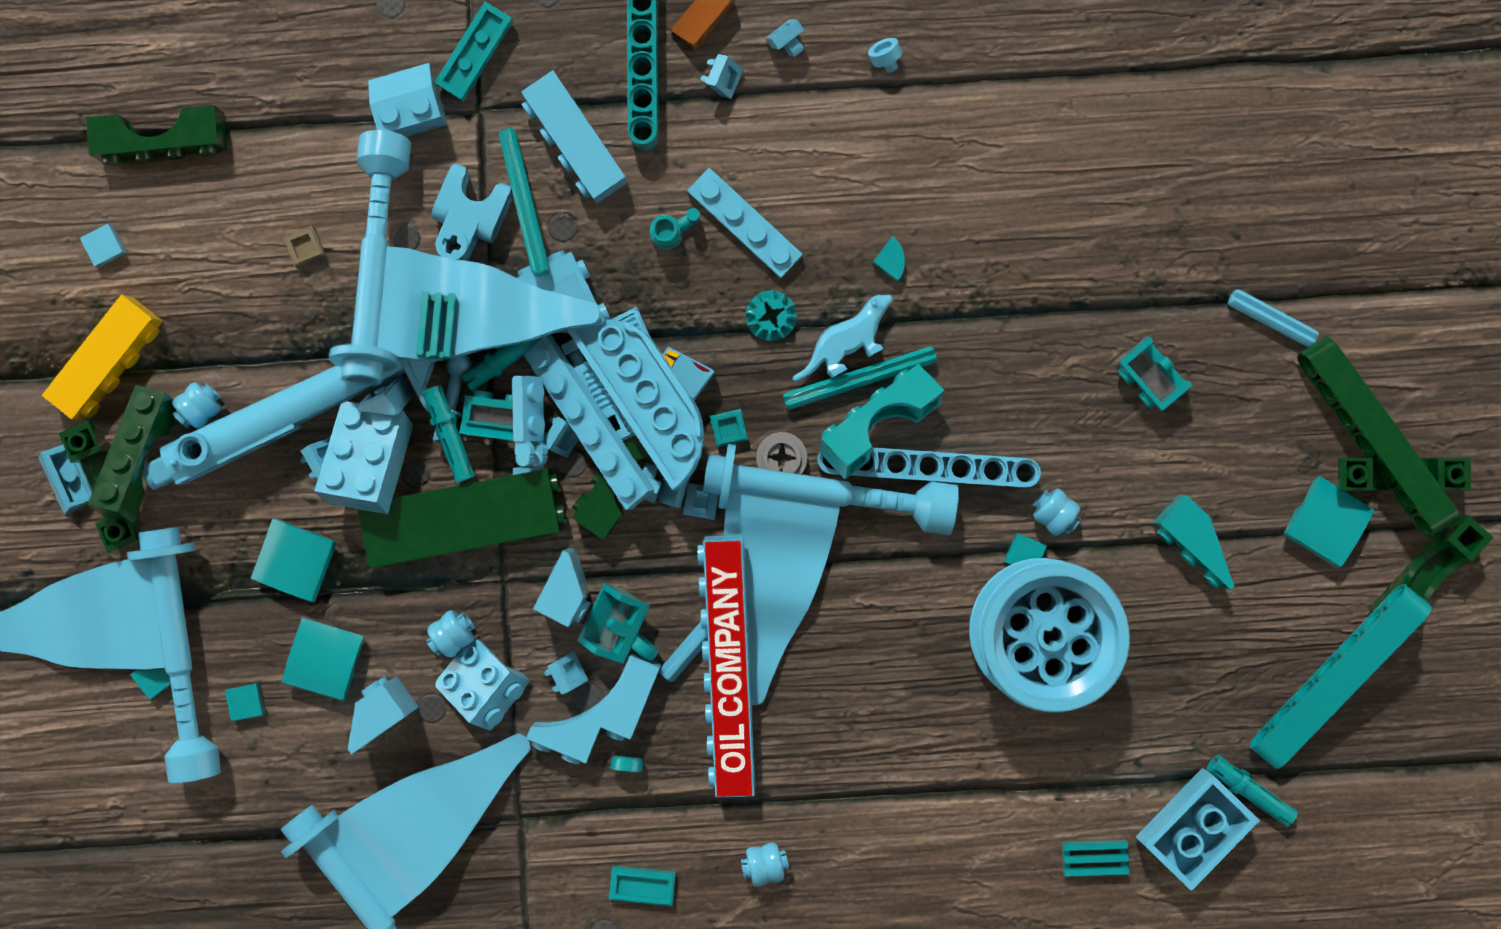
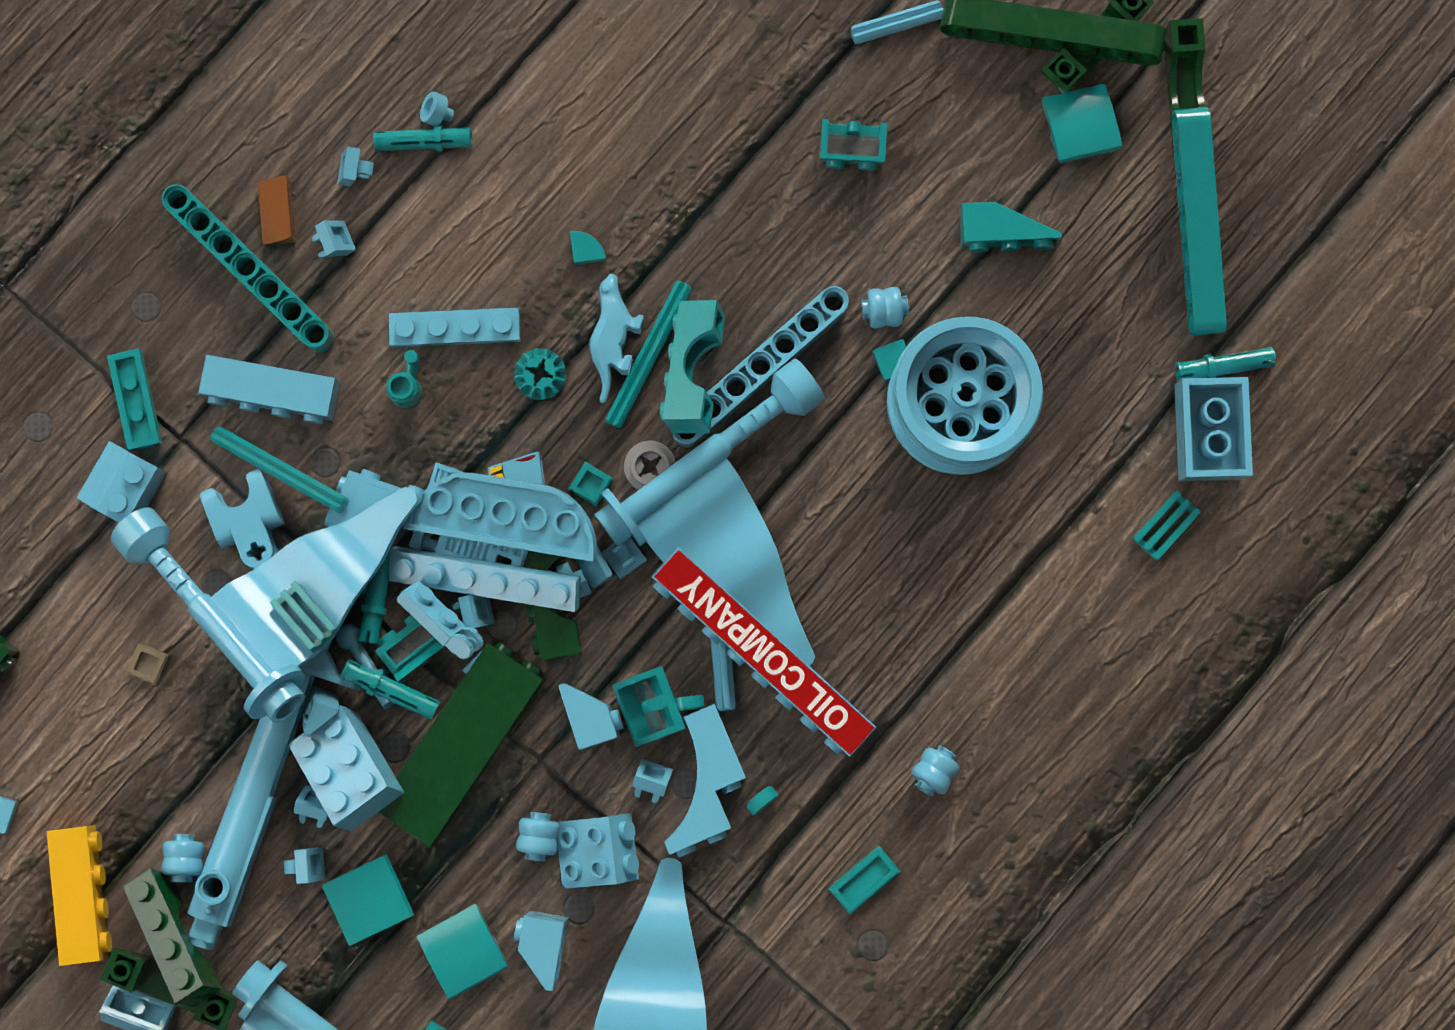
camera: 45 degrees left, 5 degrees down
none -> medium azure tile [284,847,325,884]
none -> teal pin [373,125,473,152]

